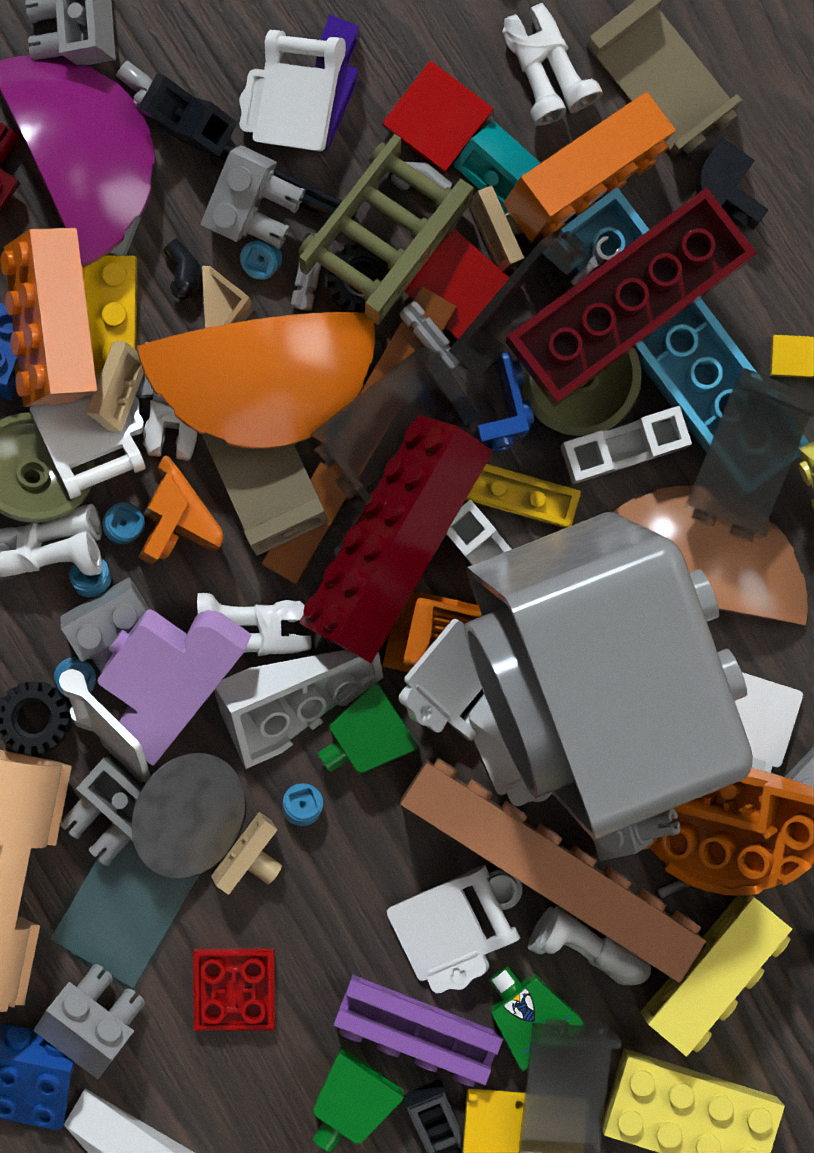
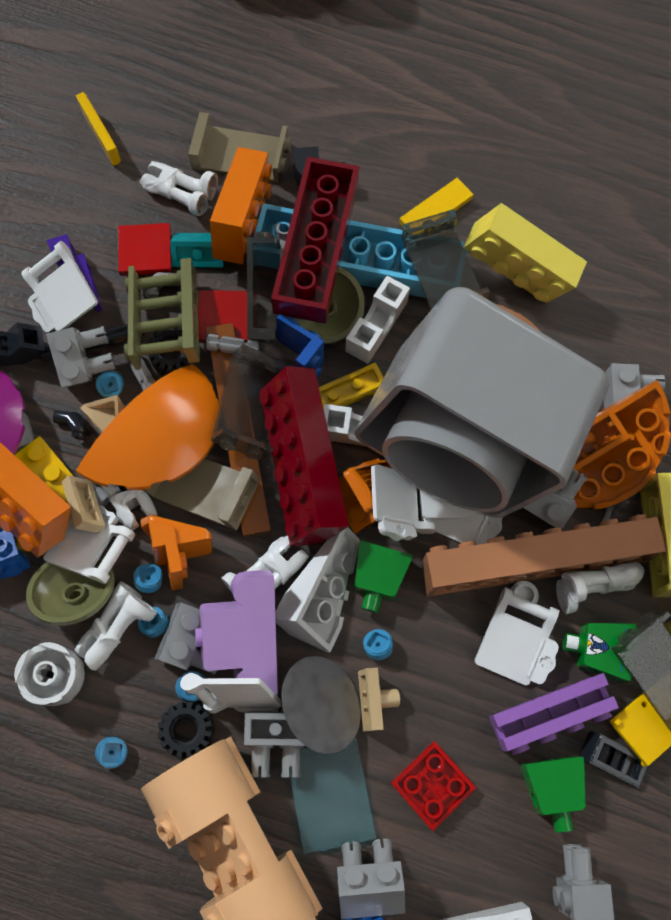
camera: 45 degrees left, 15 degrees down
tan tile [469,185,524,273] -> none

